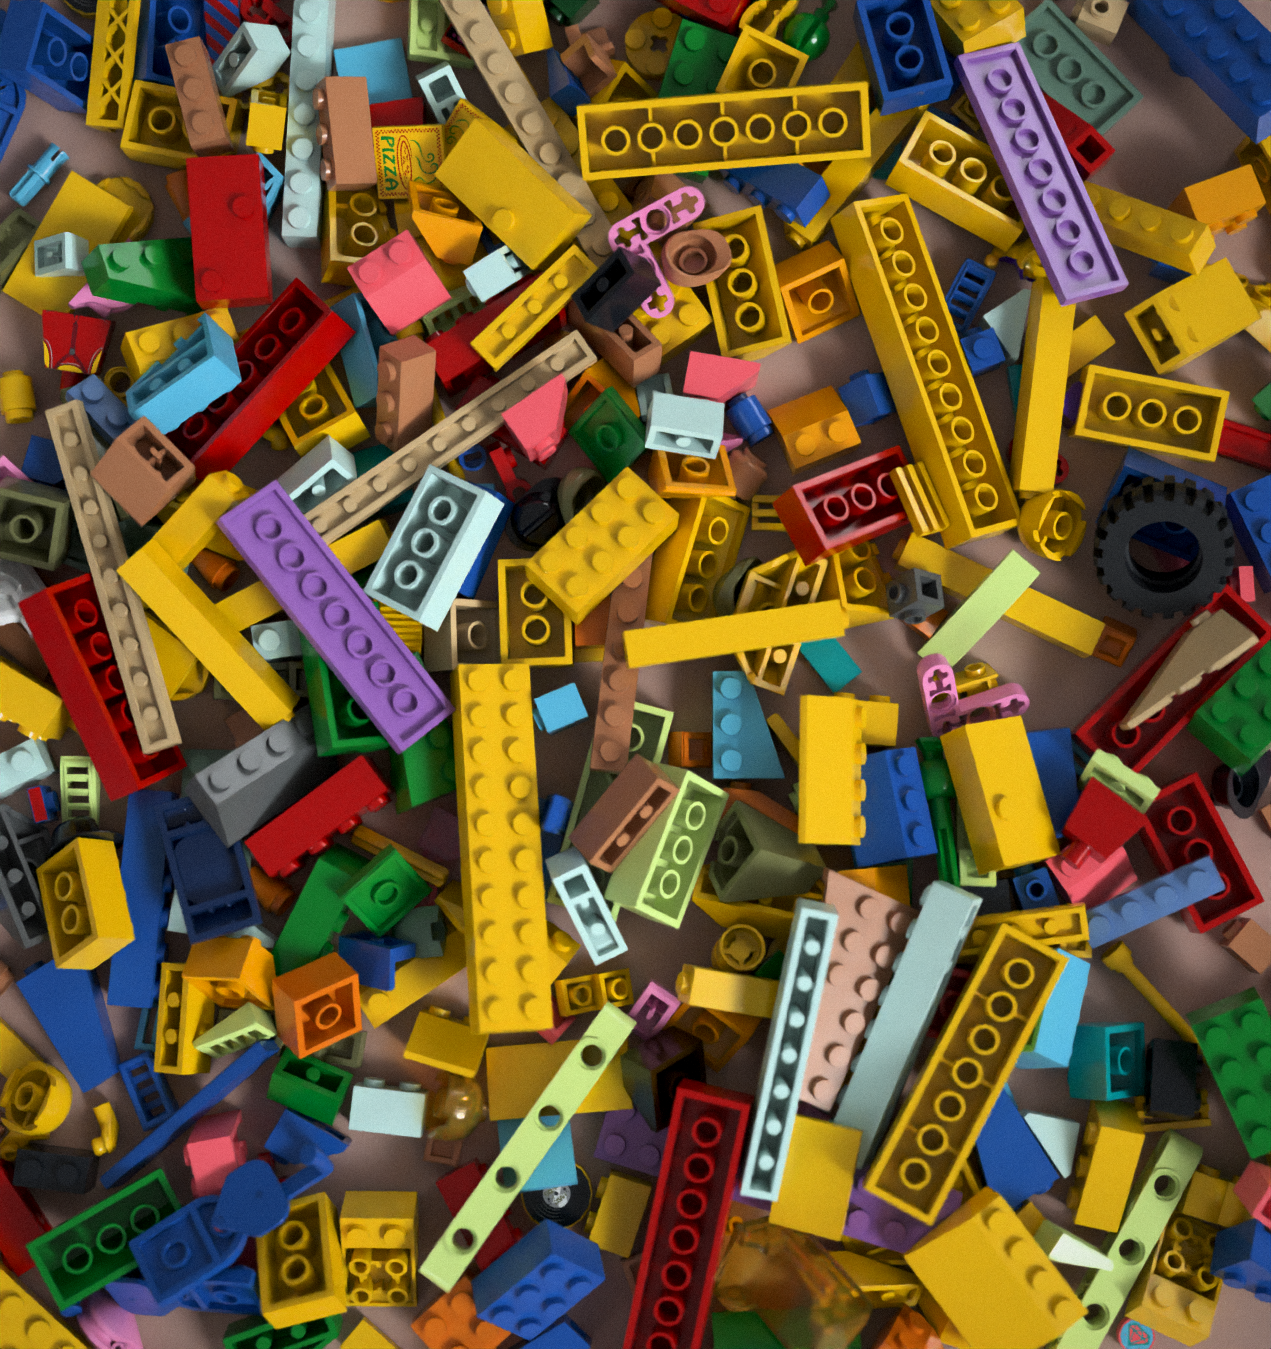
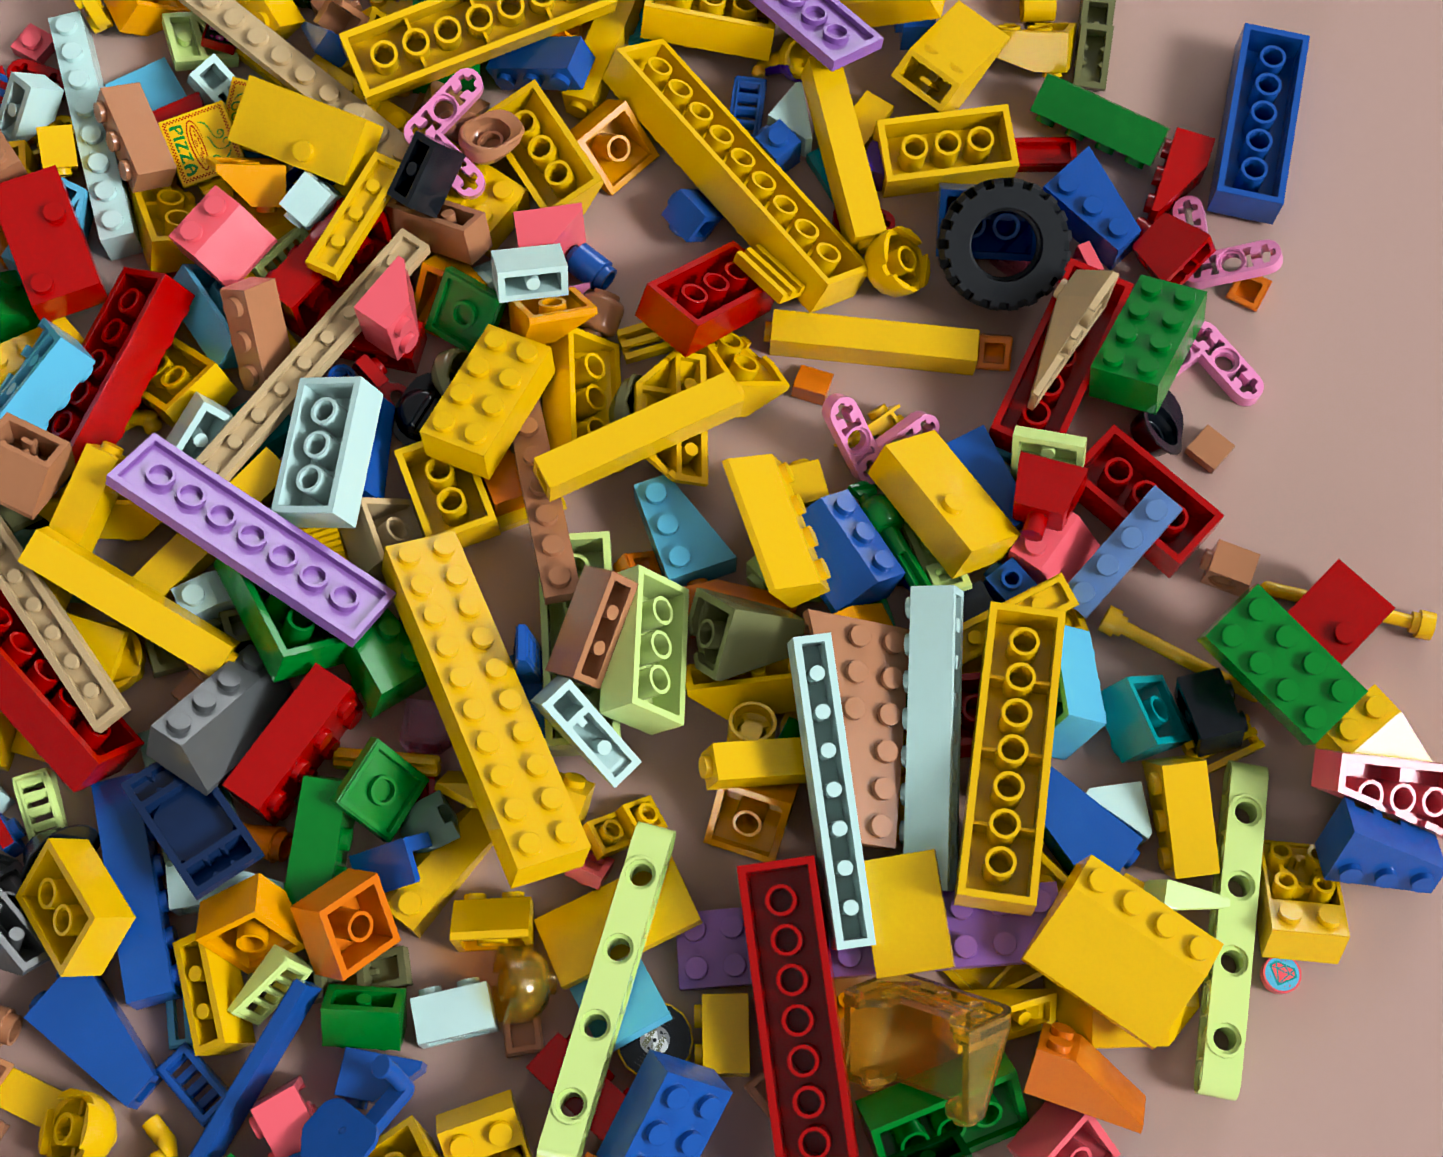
camera: 25 degrees left, 15 degrees down
orange cone [190,547,240,591] -> none
medium azure brick [532,683,590,736] -> none
dark brown slope [620,1025,707,1133] -> none
bright pink slope [627,978,681,1041] -> none
light orange slope [766,385,861,476] -> none
yellow tile [766,713,800,768] -> none
teal tile [799,638,862,694] -> none
dark grey brick [885,568,945,624] -> none
yellowish green slope [917,548,1040,668] -> none
yellow brick [1176,1163,1254,1228] -> none

